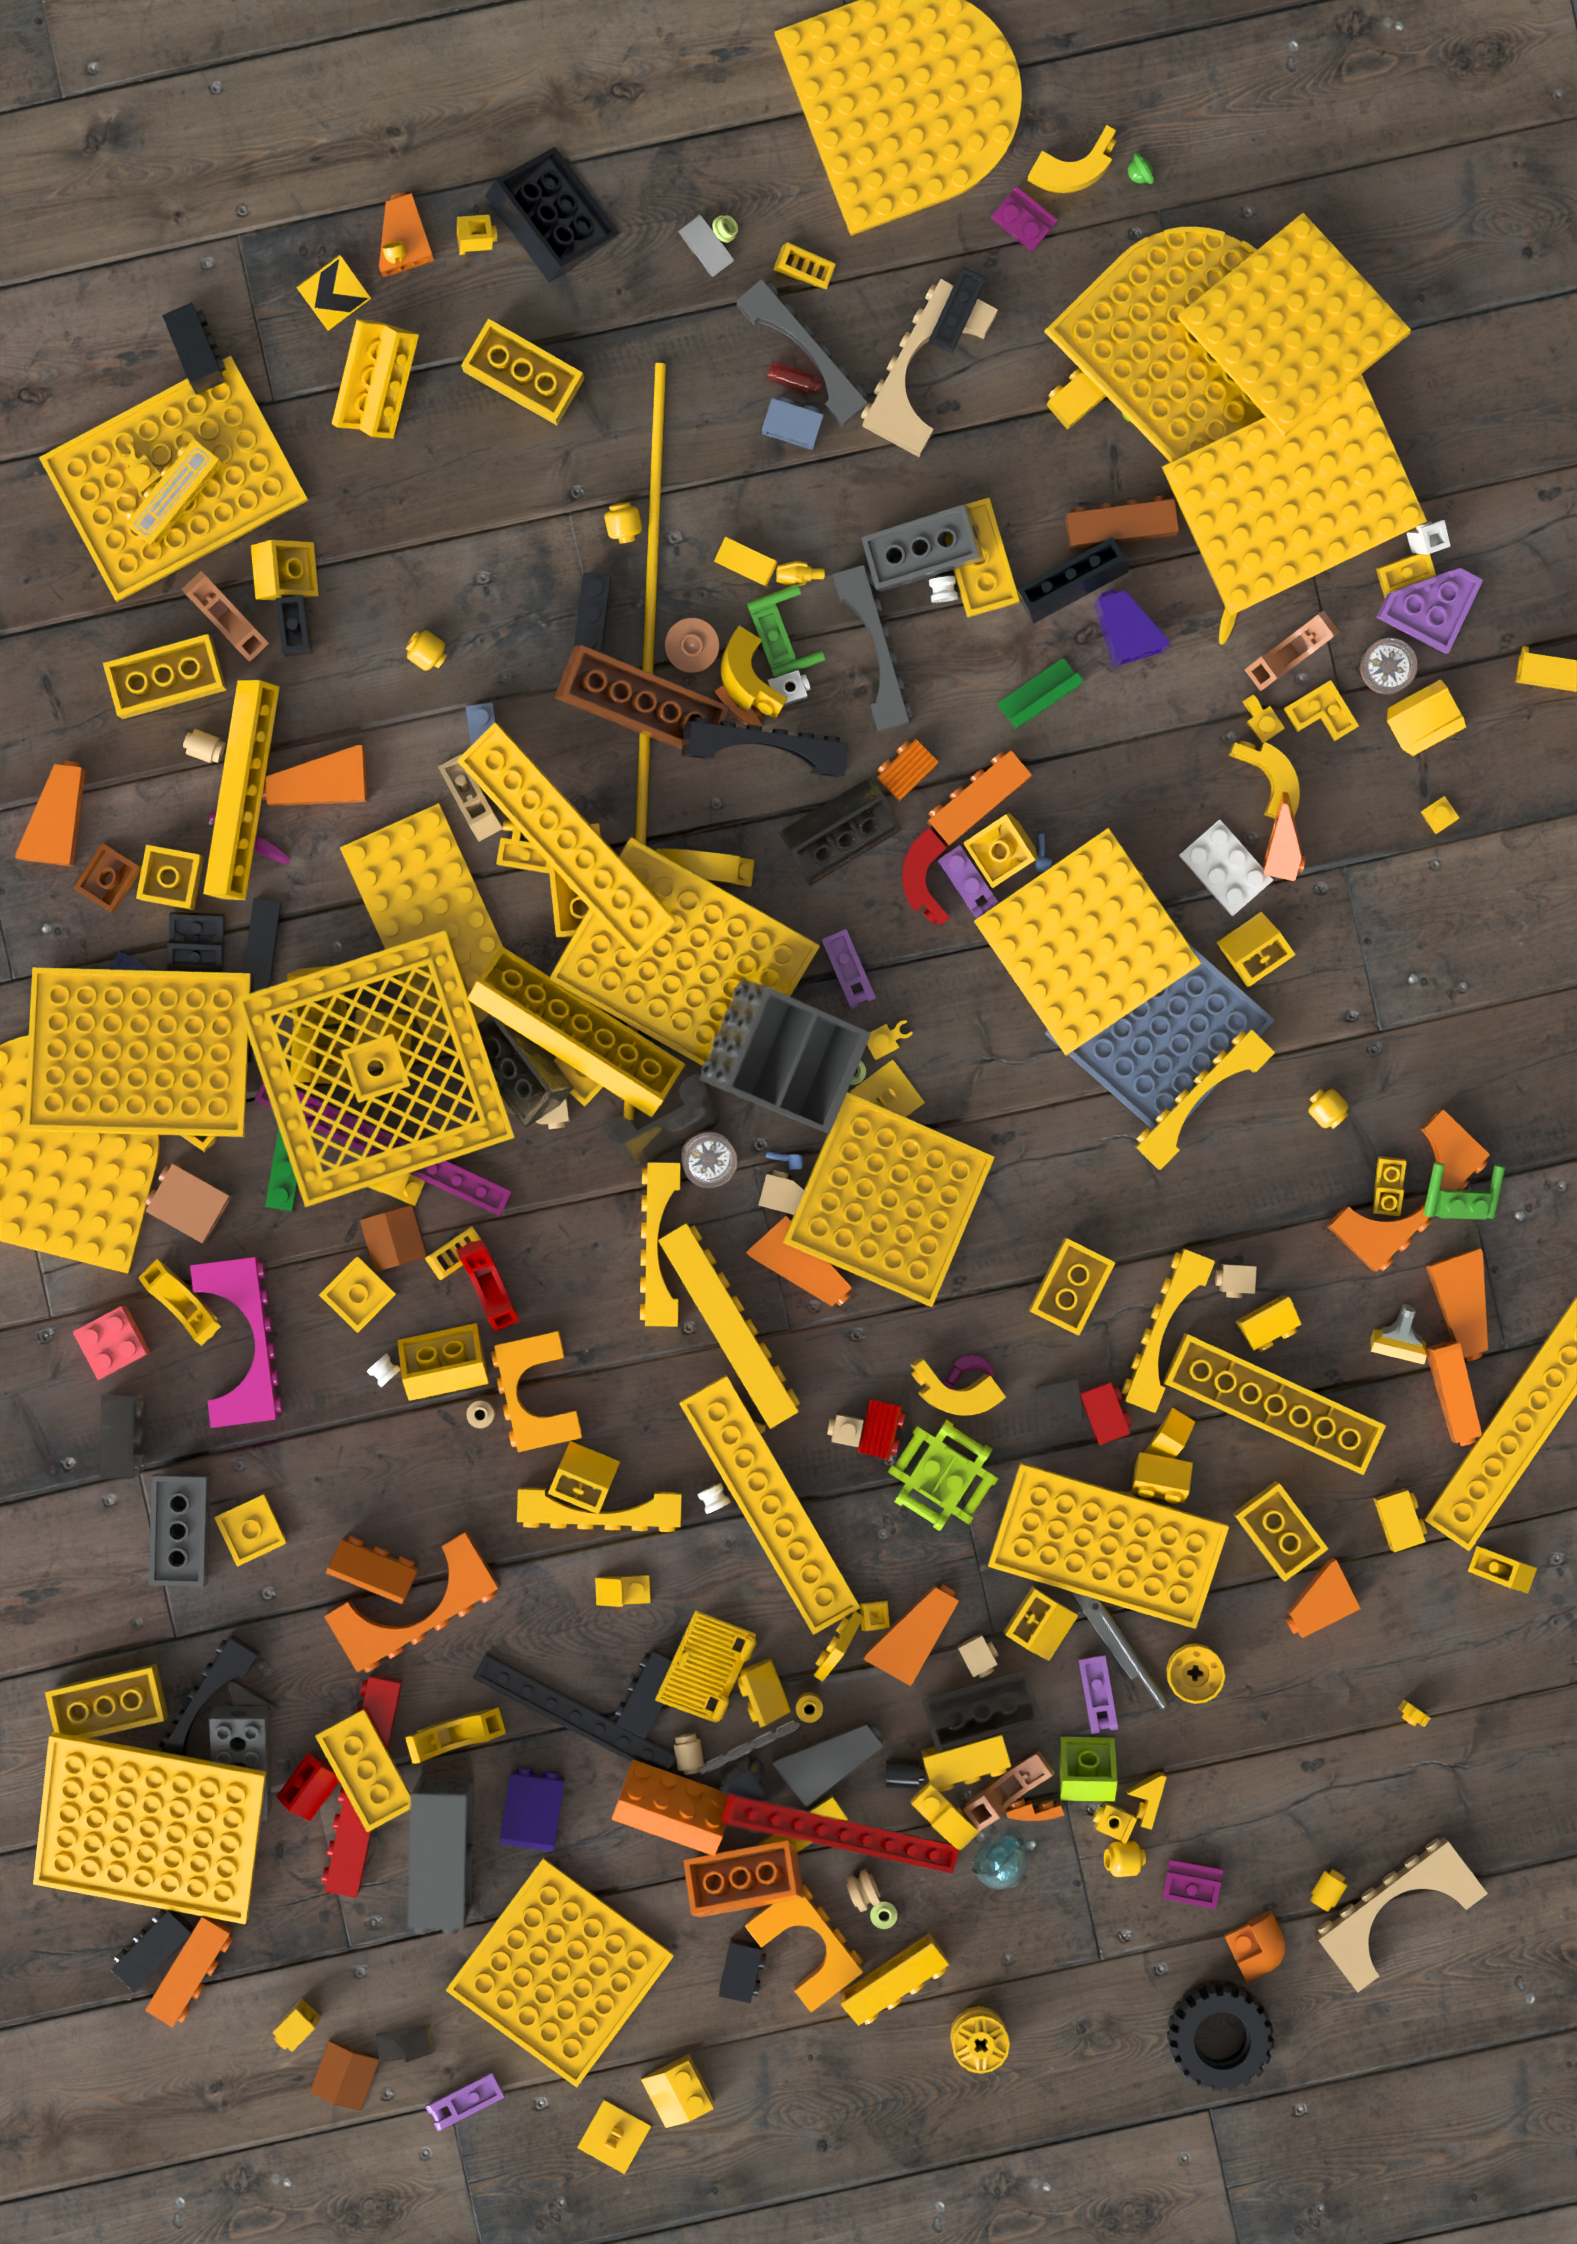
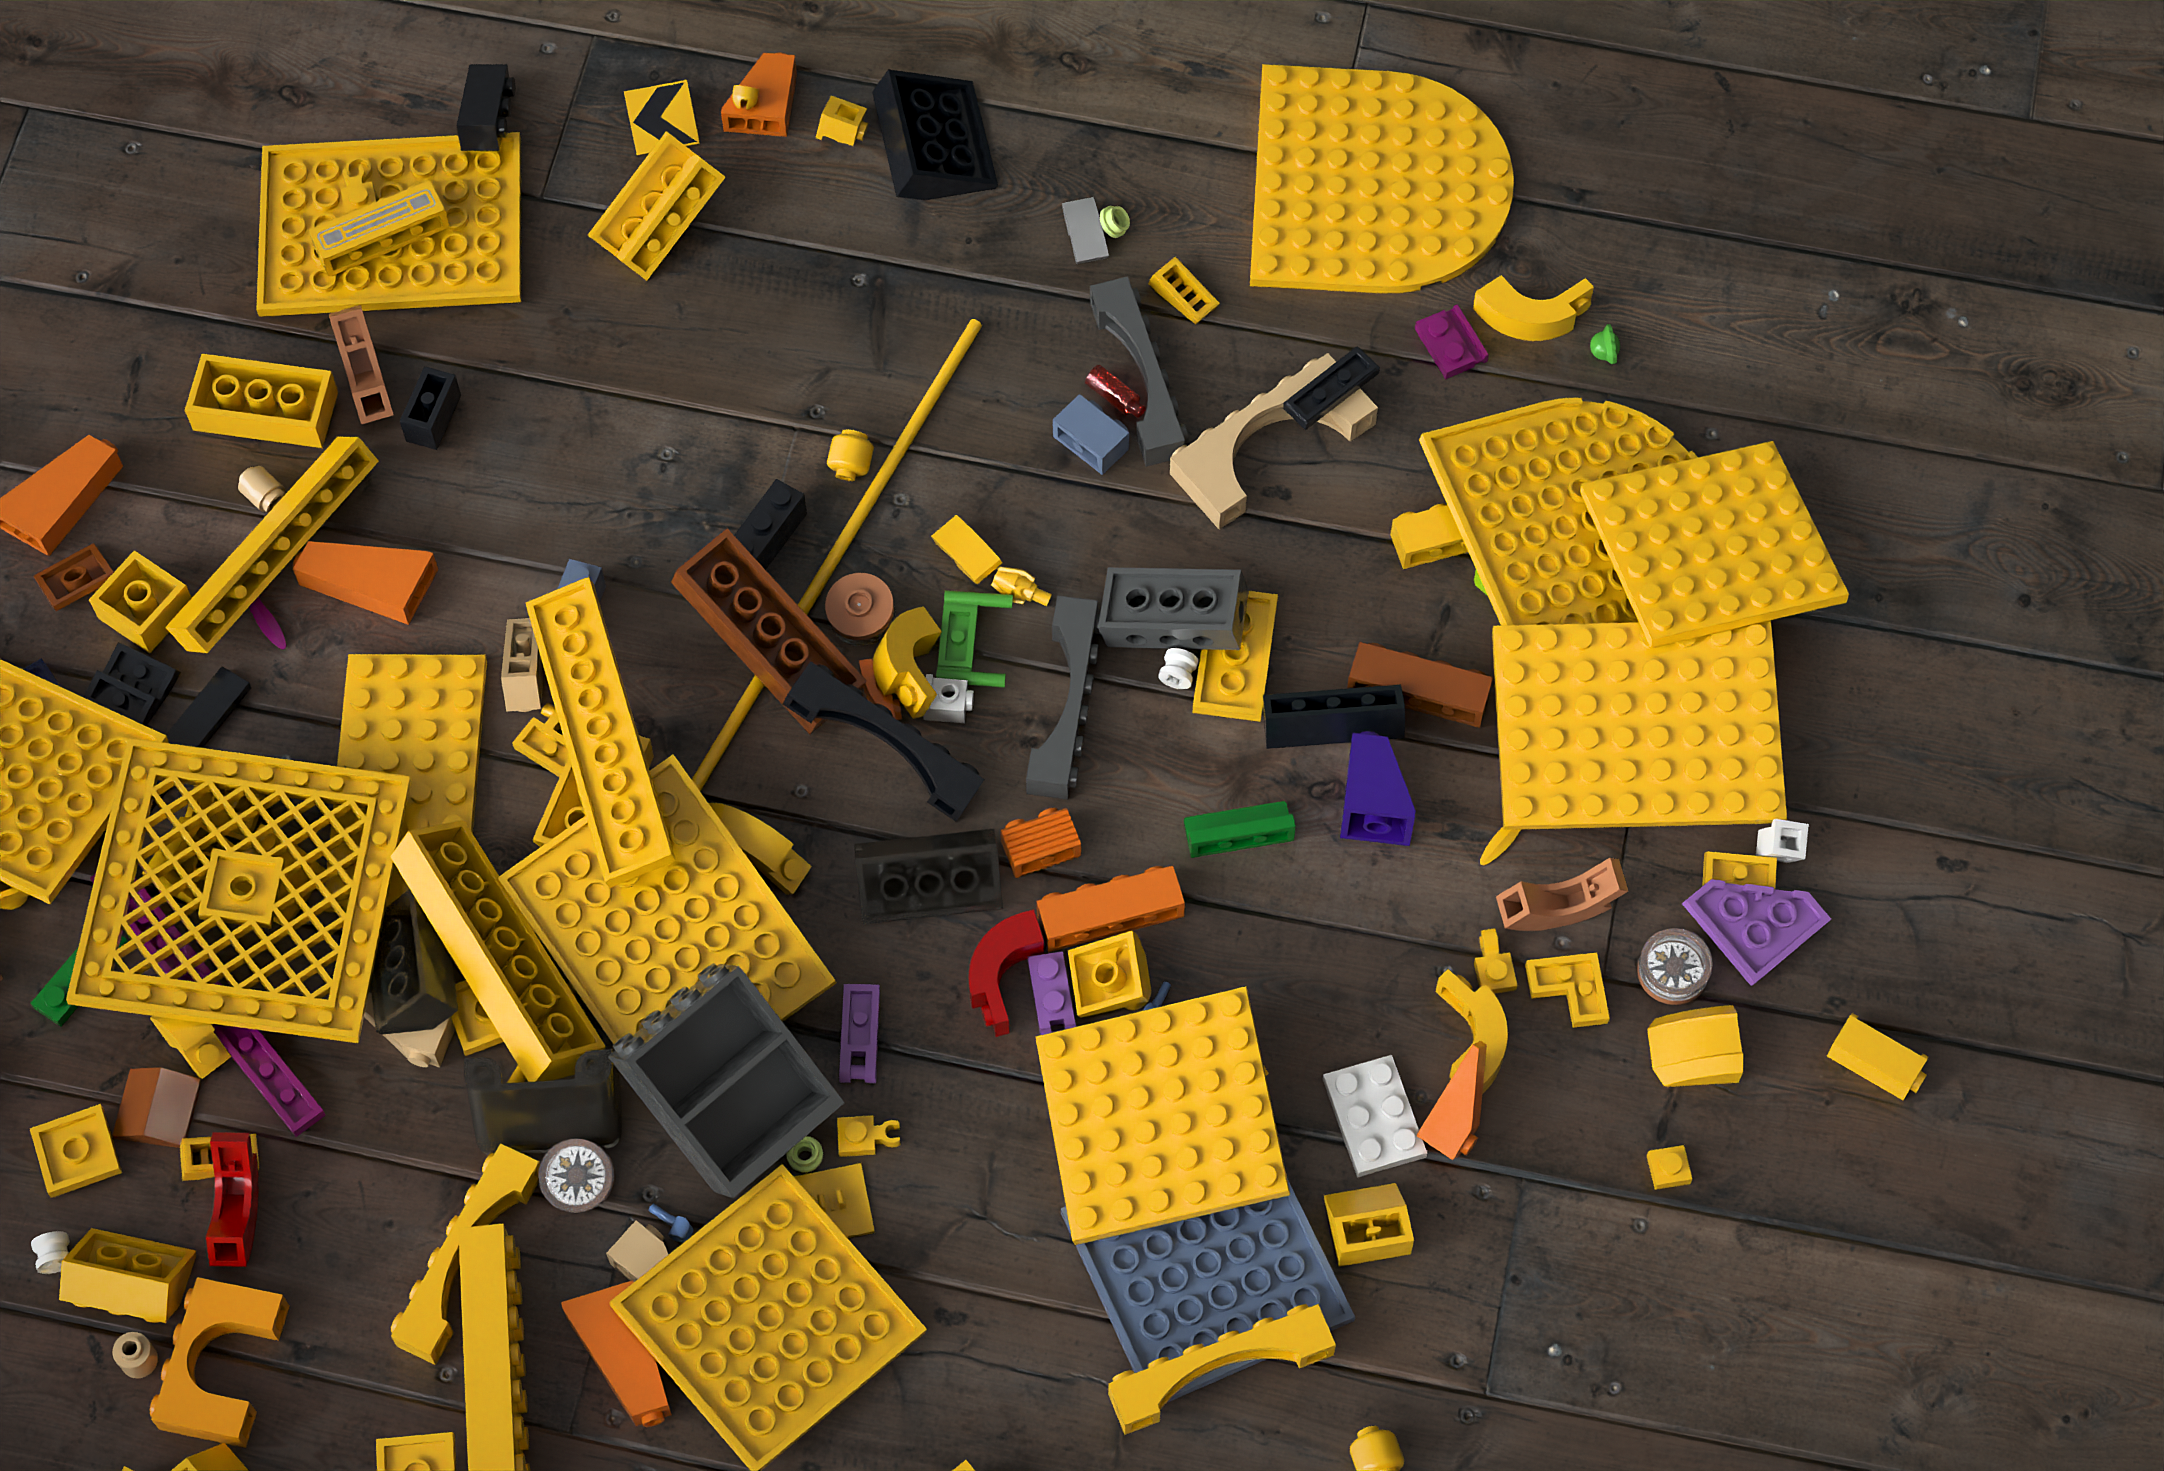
camera: 20 degrees right, 25 degrees down
yellow slope [251,540,319,600] -> none
yellow head [405,630,447,671] -> none
yellow brick [461,319,584,426] -> none

